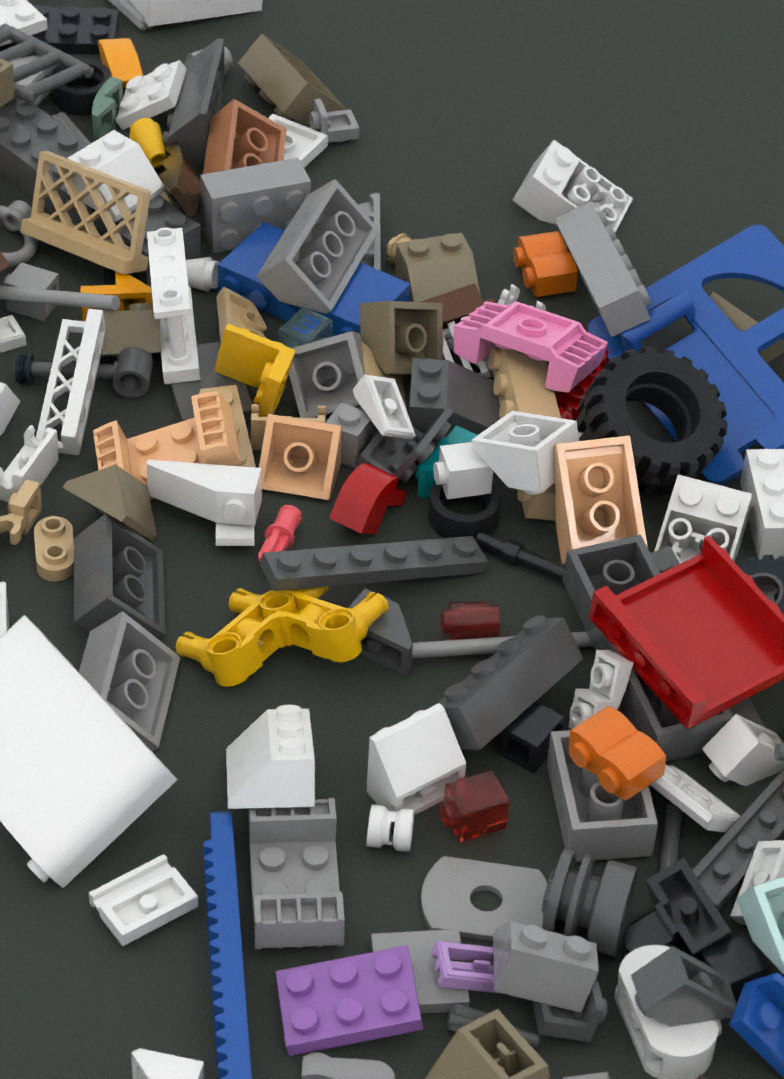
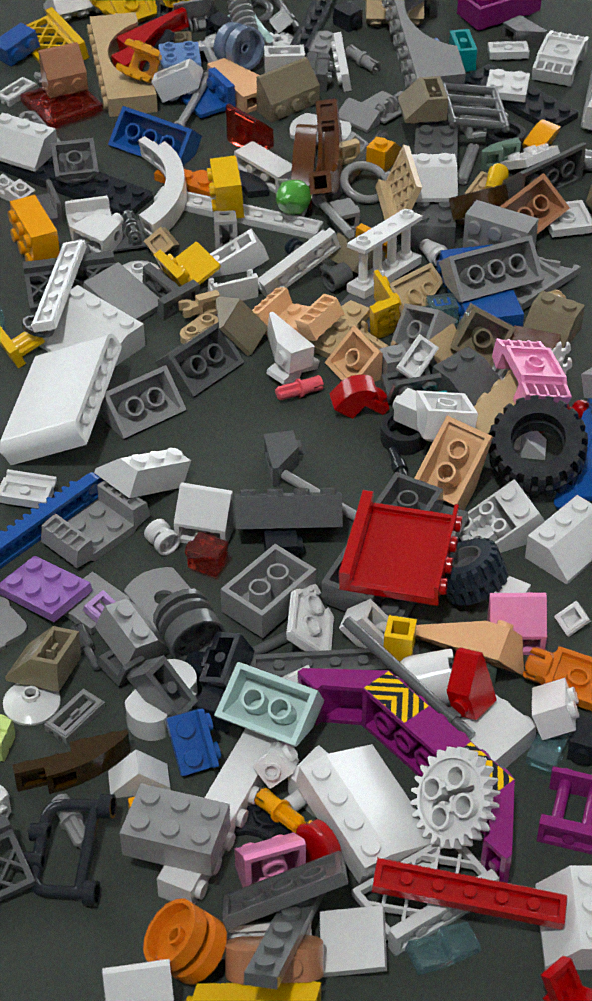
camera: 50 degrees right, 0 degrees up
yellow pin [176,586,389,687] -> none
dark grey plate [260,536,488,591] -> none
clear red brick [441,601,500,640] -> none
white slope [568,650,633,729] -> none
orange brick [569,706,666,800] -> none

